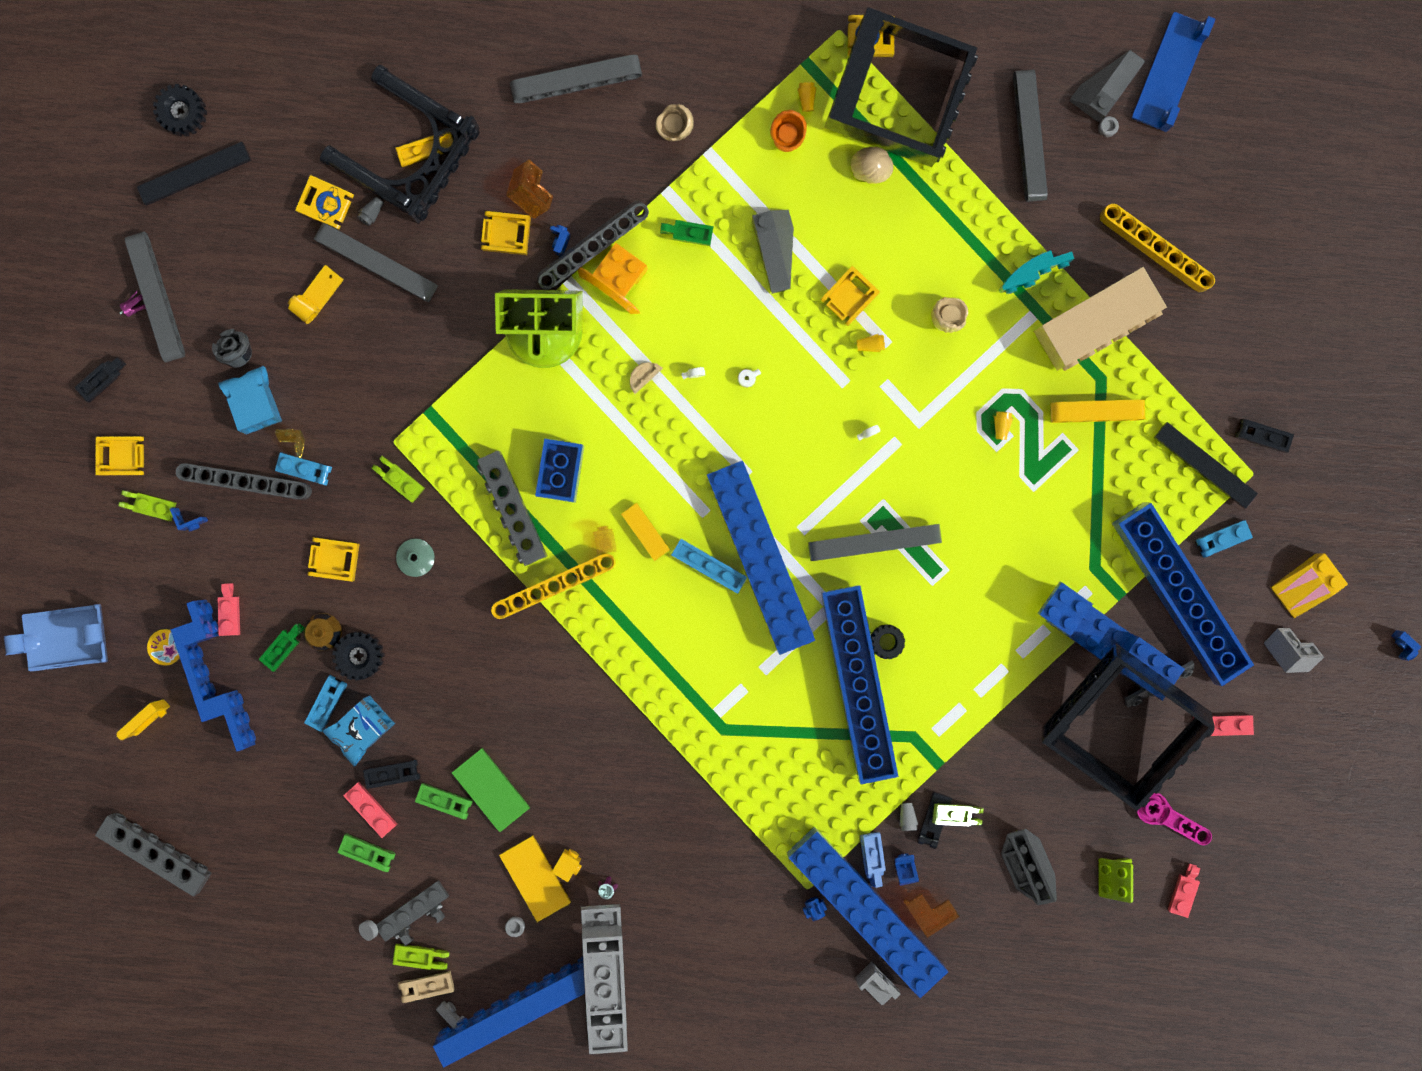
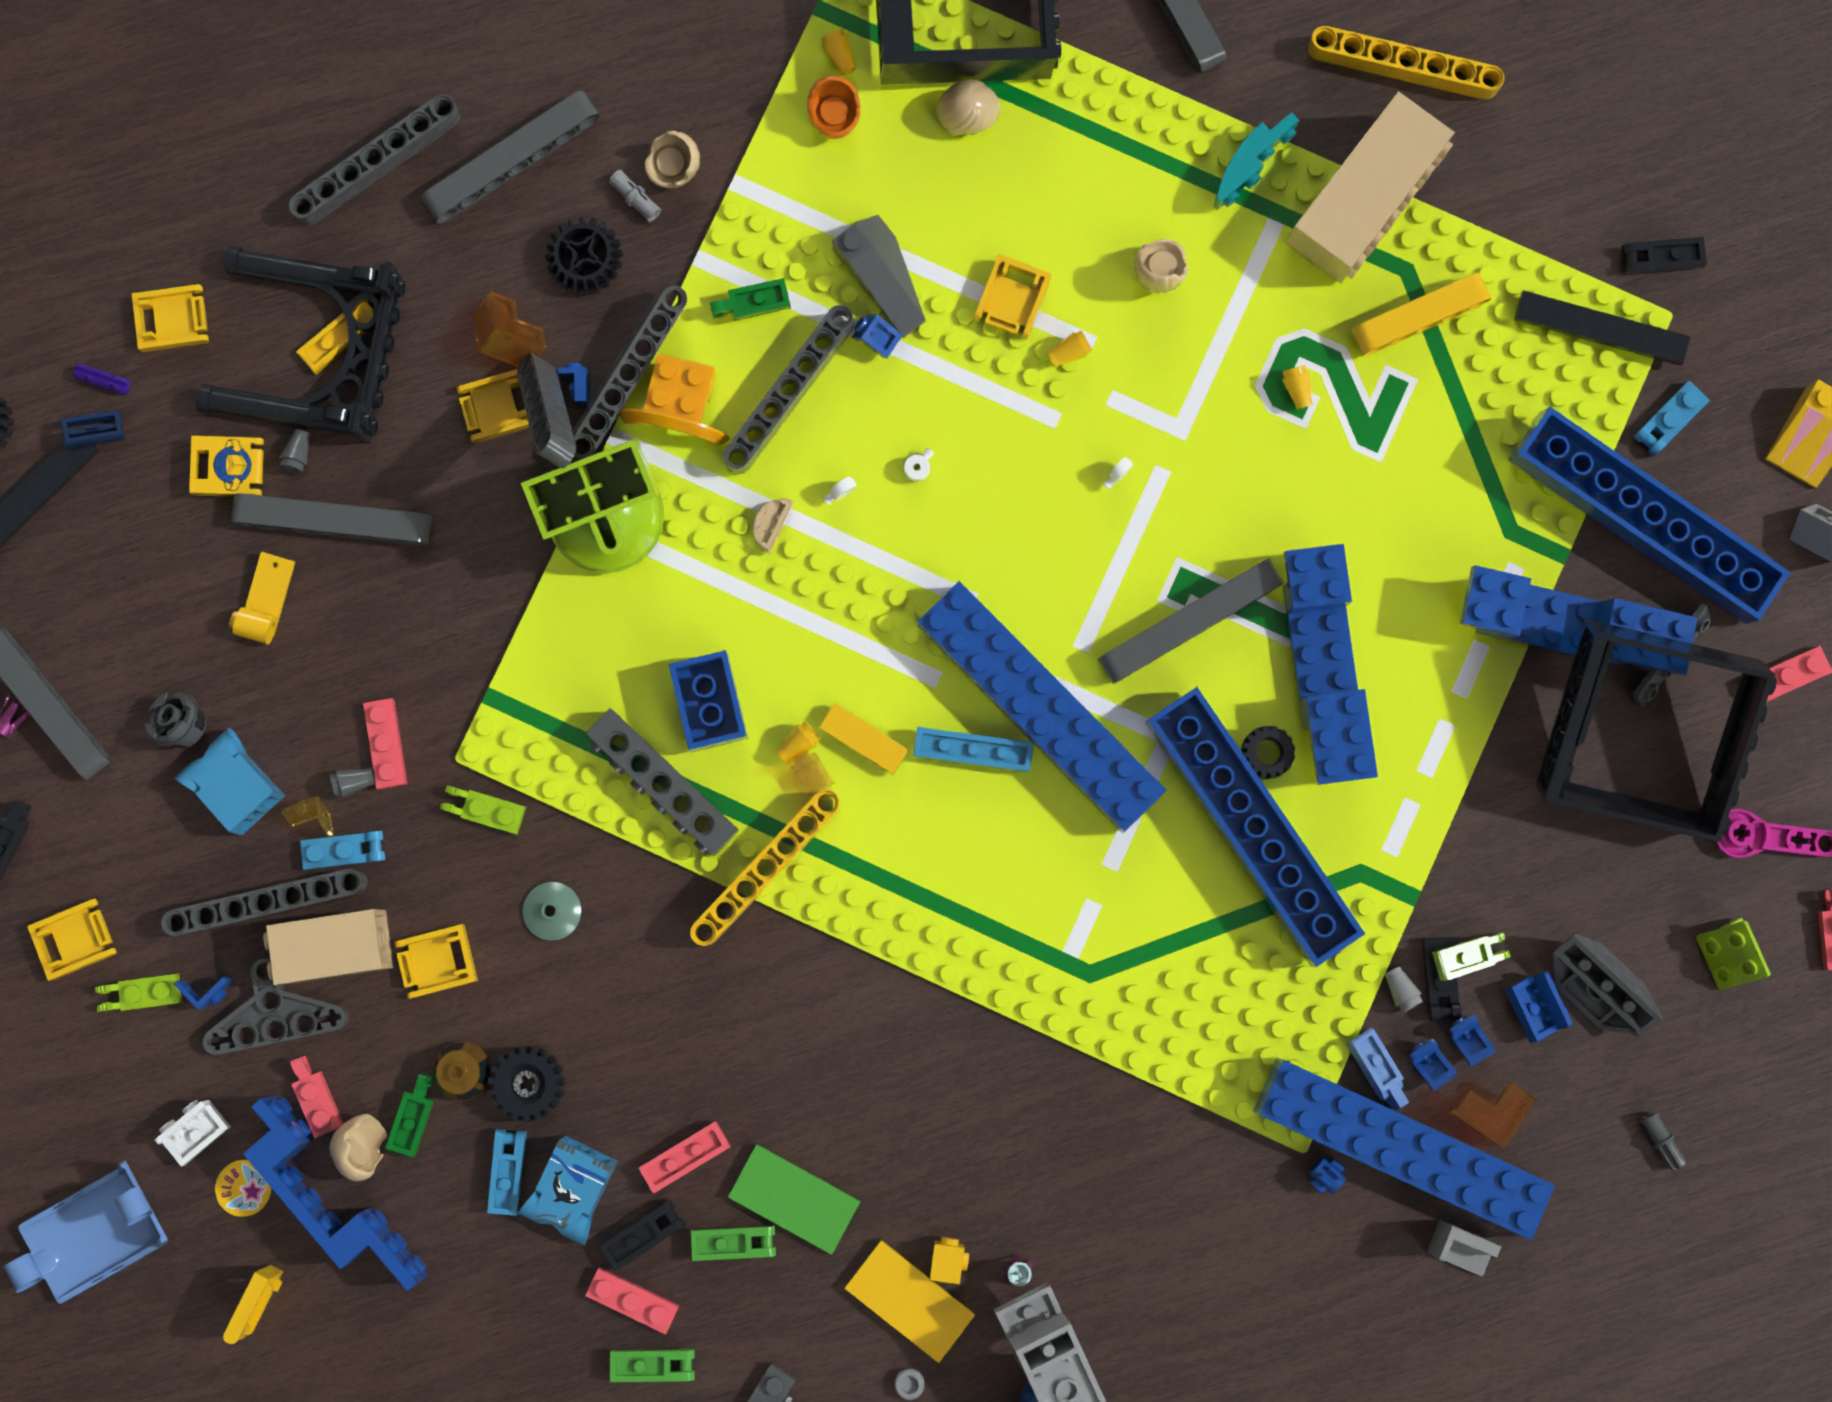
camera: 20 degrees left, 5 degrees down
none -> dark blue tile [60,409,125,449]
none -> dark purple axle [73,363,131,395]
none -> yellow container [132,284,209,353]
none -> white bracket [155,1100,231,1167]
none -> dark grey beam [203,958,349,1055]
none -> tan brick [263,909,394,985]
none -> dark grey beam [289,94,460,226]
none -> tan piece [329,1114,387,1181]
none -> dark grey cone [330,768,375,798]
none -> coral plate [363,698,408,790]
none -> dark grey beam [517,352,576,469]
none -> black gear [545,217,623,295]
none -> light grey pin [608,170,661,222]
none -> coral plate [639,1121,731,1194]
none -> dark grey beam [724,305,854,474]
none -> yellow cone [776,721,820,764]
none -> blue bracket [852,314,903,358]
none -> blue bracket [1283,544,1378,785]
none -> blue bracket [1449,1015,1496,1068]
none -> blue bracket [1505,971,1573,1043]
none -> dark grey axle [1640,1112,1686,1171]

